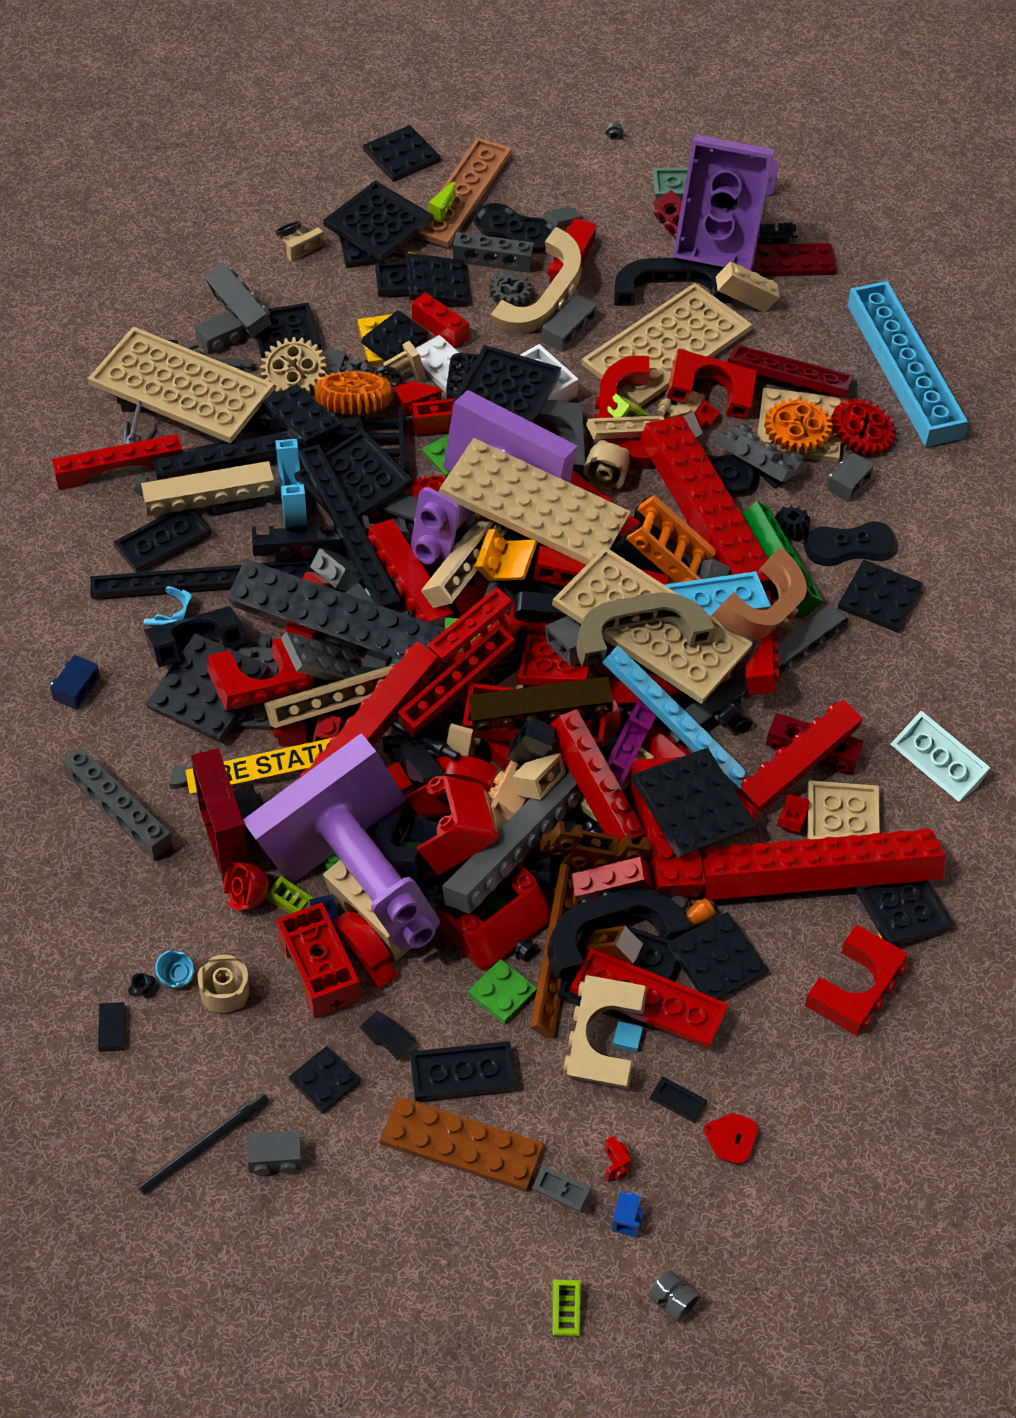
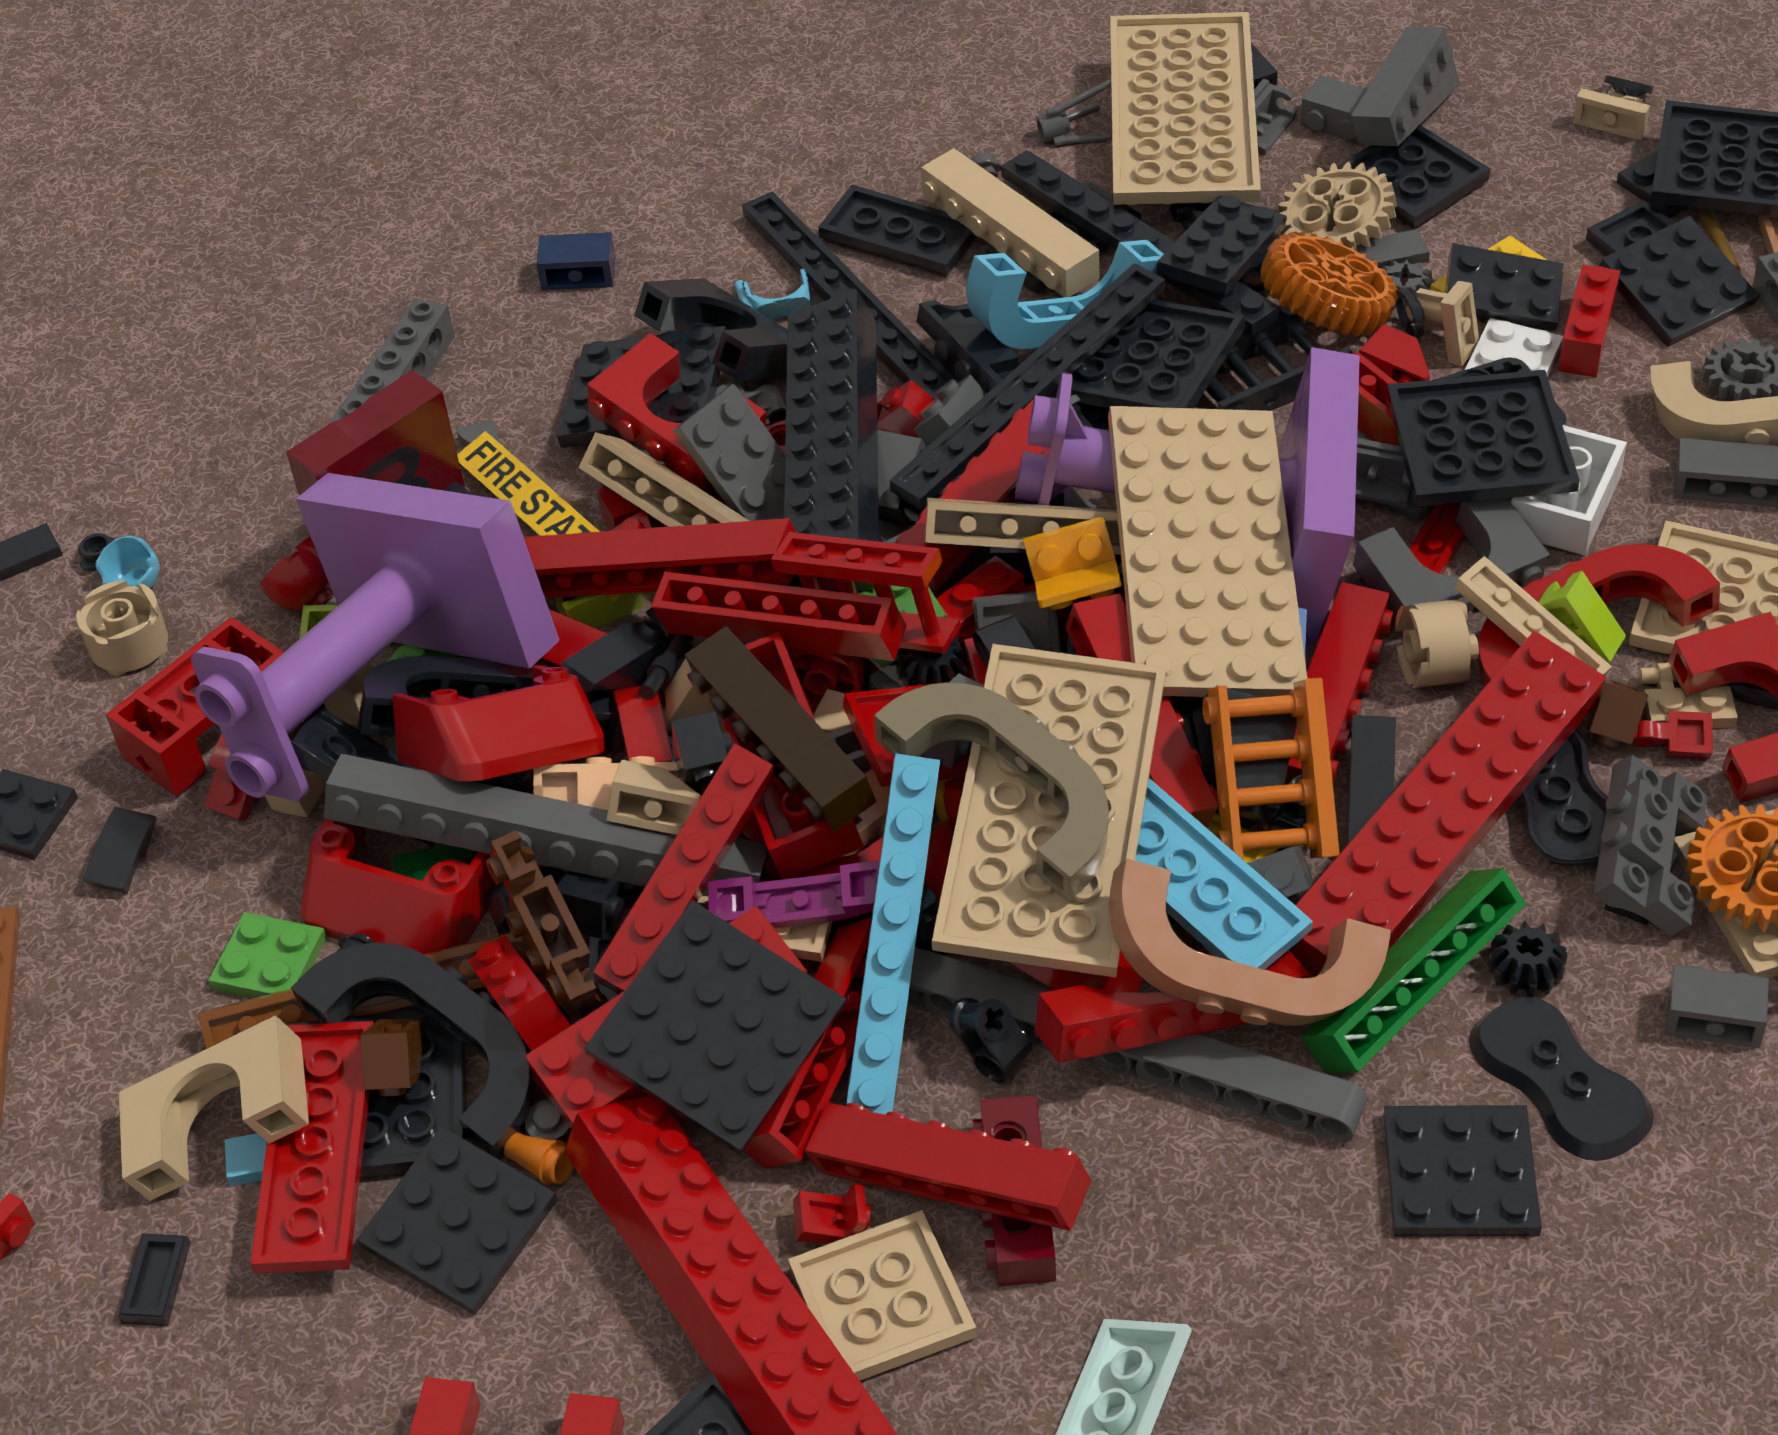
camera: 70 degrees right, 5 degrees down
red arch [52,434,182,490] -> none
dark grey axle [214,358,253,371] -> none
black plate [410,1041,516,1102] -> none
red piece [703,1113,757,1164] -> none

